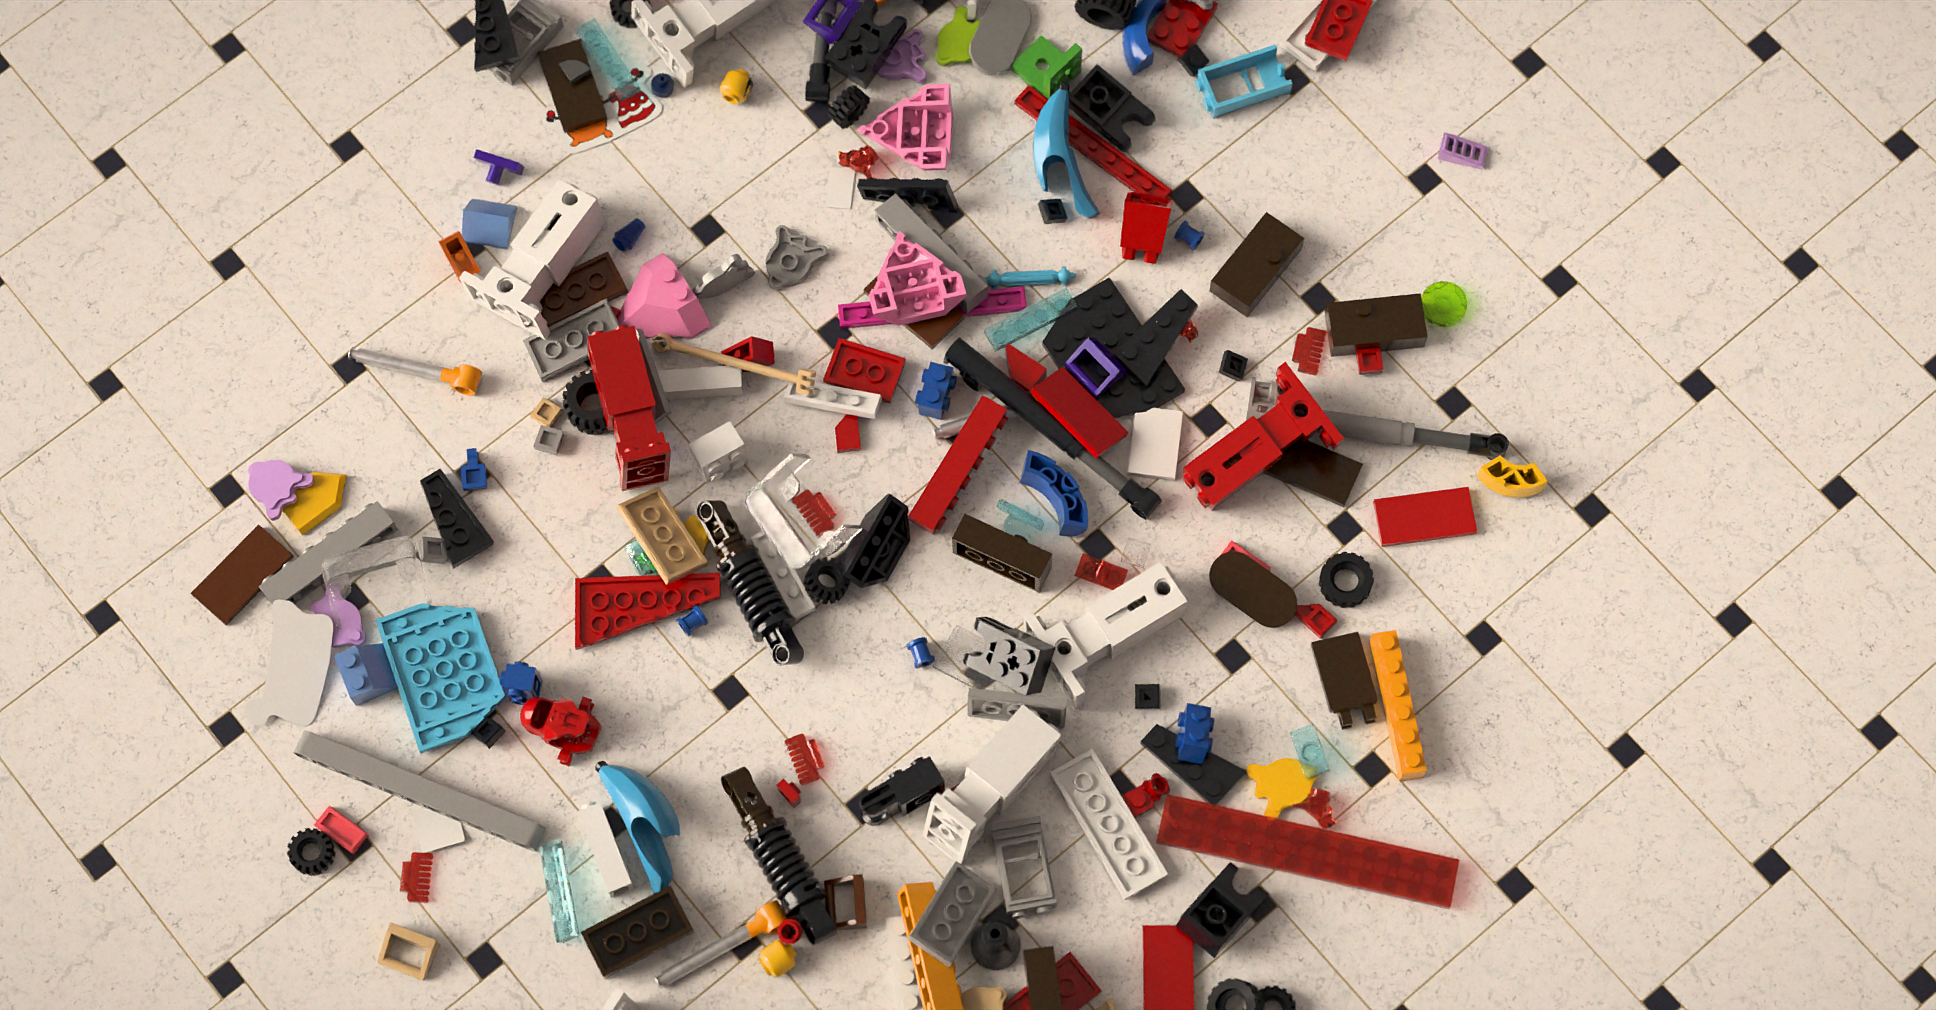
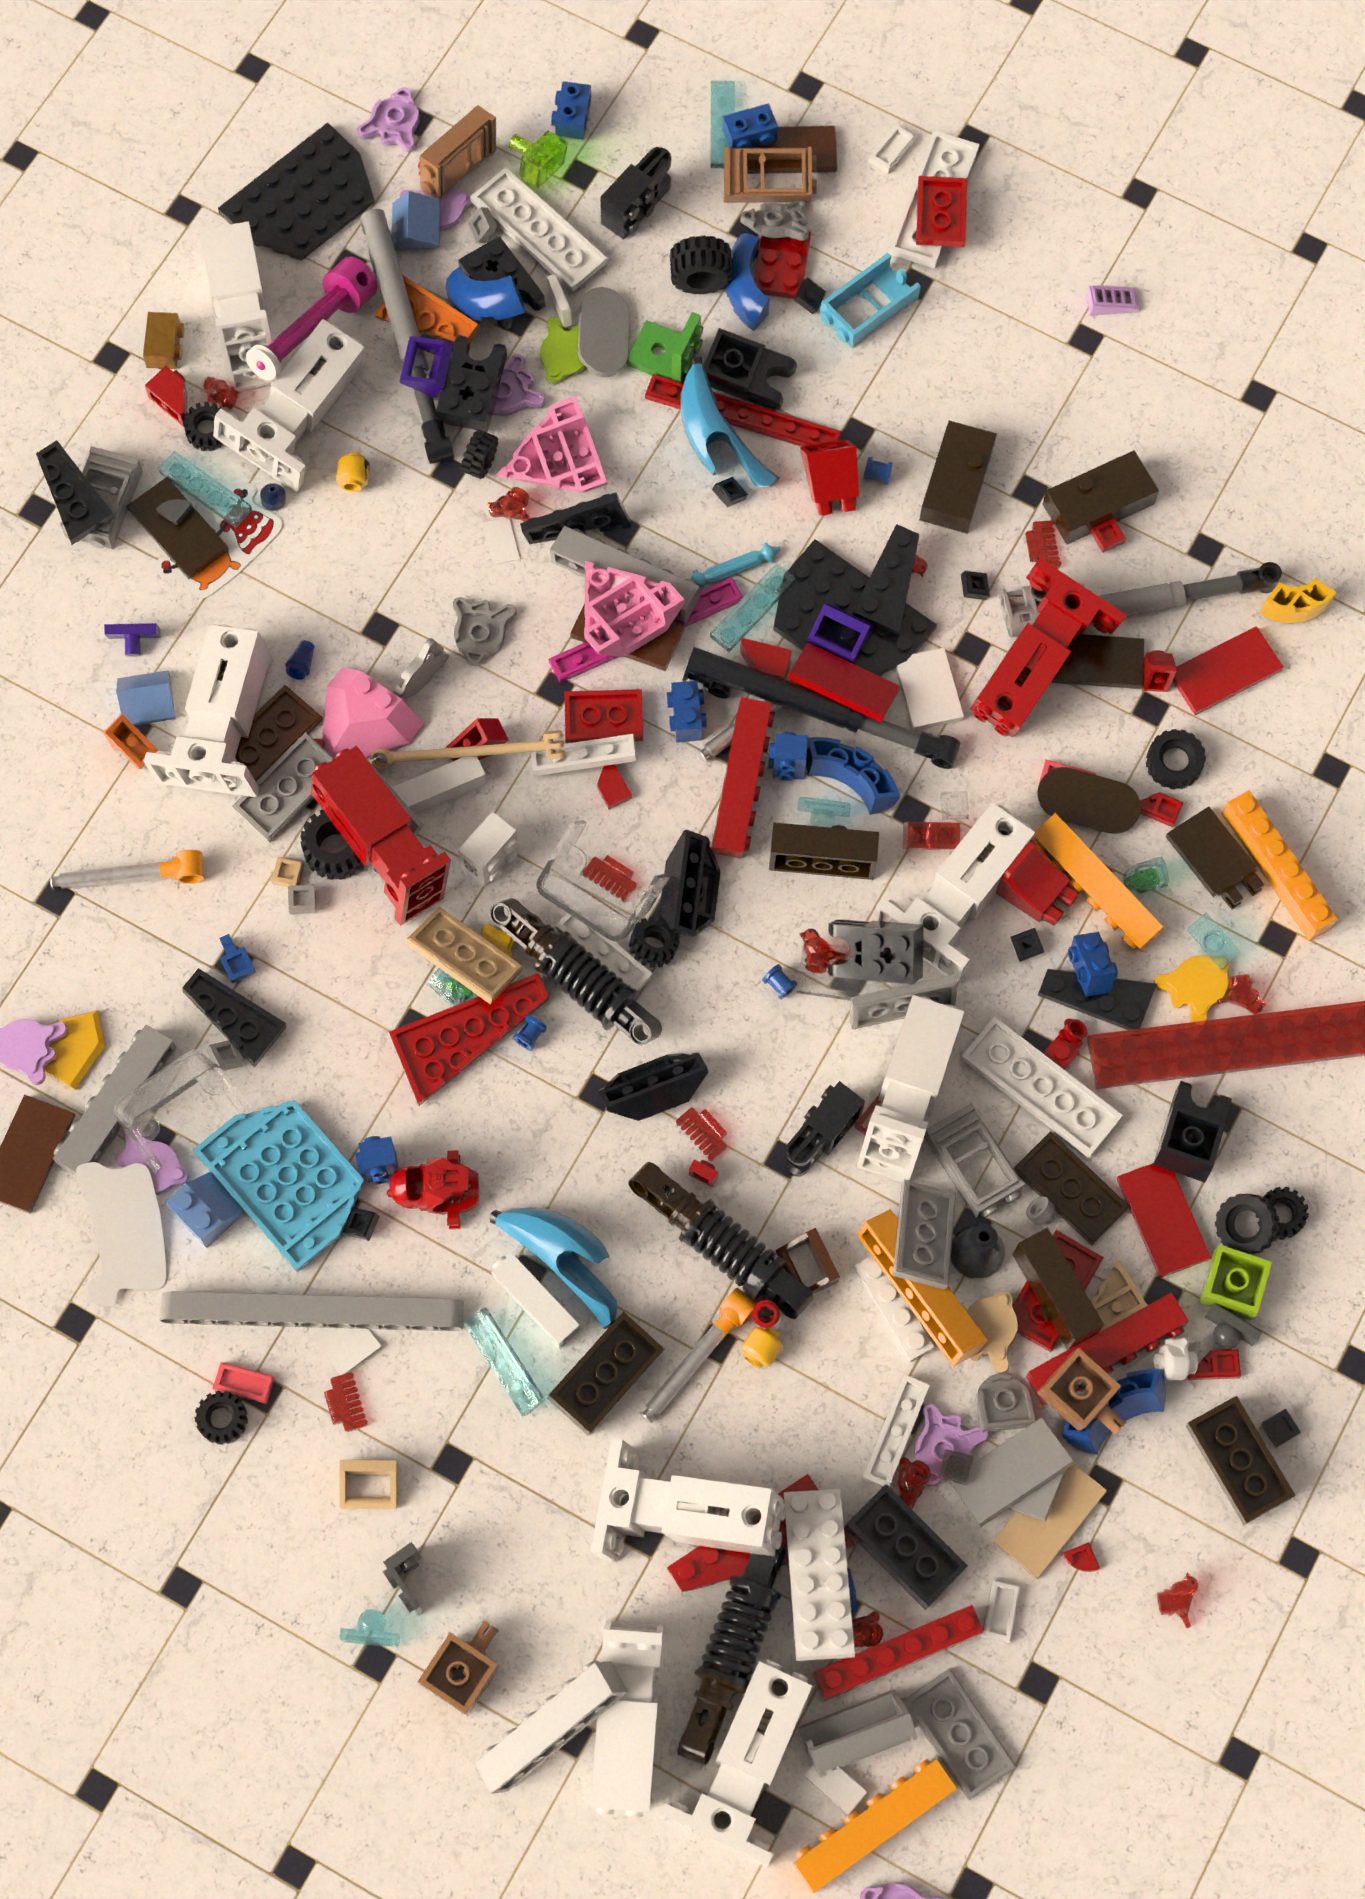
camera: 25 degrees left, 0 degrees up
clear neon green tile [1421,281,1468,327] -> none
none -> black wedge [598,1052,708,1121]
none -> blue brick [768,732,807,781]
none -> clear red animal [799,928,846,974]
none -> red hips [996,840,1079,926]
none -> dark brown tile [1014,1131,1130,1246]
none -> light grey tile [1026,1196,1055,1225]
none -> light orange brick [1034,813,1165,952]
none -> rock [1123,857,1169,893]
none -> red slope [1142,650,1176,692]

